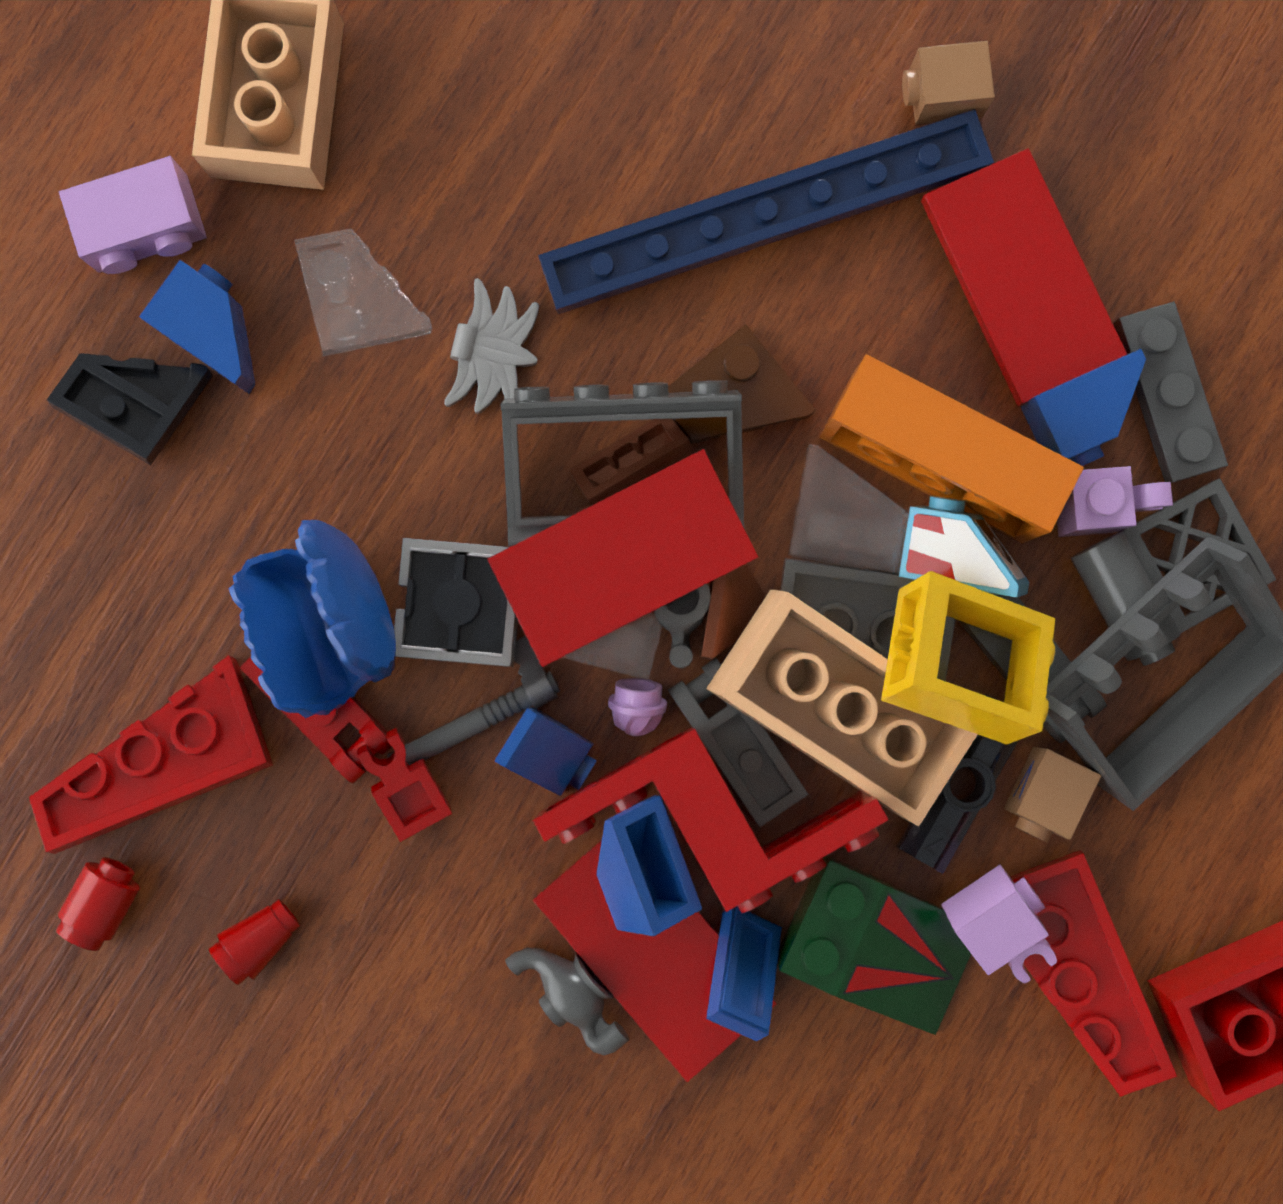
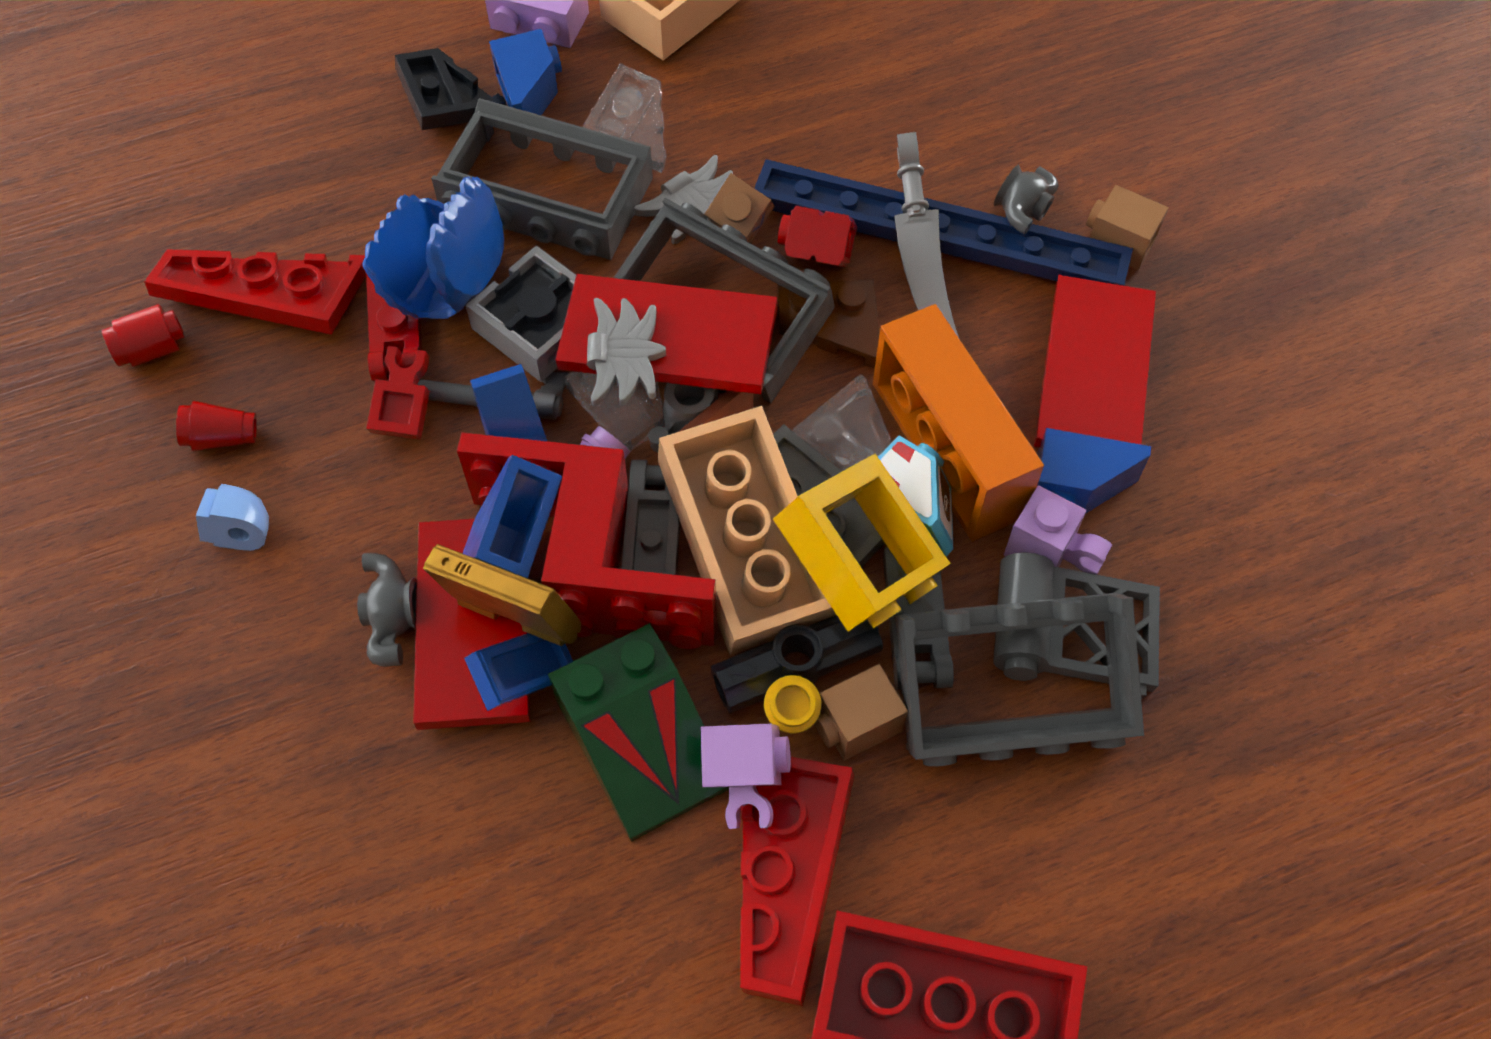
camera: 35 degrees right, 25 degrees down
dark grey plate [1113,301,1228,483] -> none
none -> light blue piece [196,484,269,551]
none -> pearl gold piece [423,544,581,646]
none -> dark grey window [431,98,653,260]
none -> light grey piece [587,298,666,406]
none -> medium nougat brick [704,173,775,244]
none -> yellow plate [764,675,821,734]
none -> red brick [777,206,857,268]
none -> light grey sword [894,132,959,338]
none -> dark grey piece [994,164,1059,235]

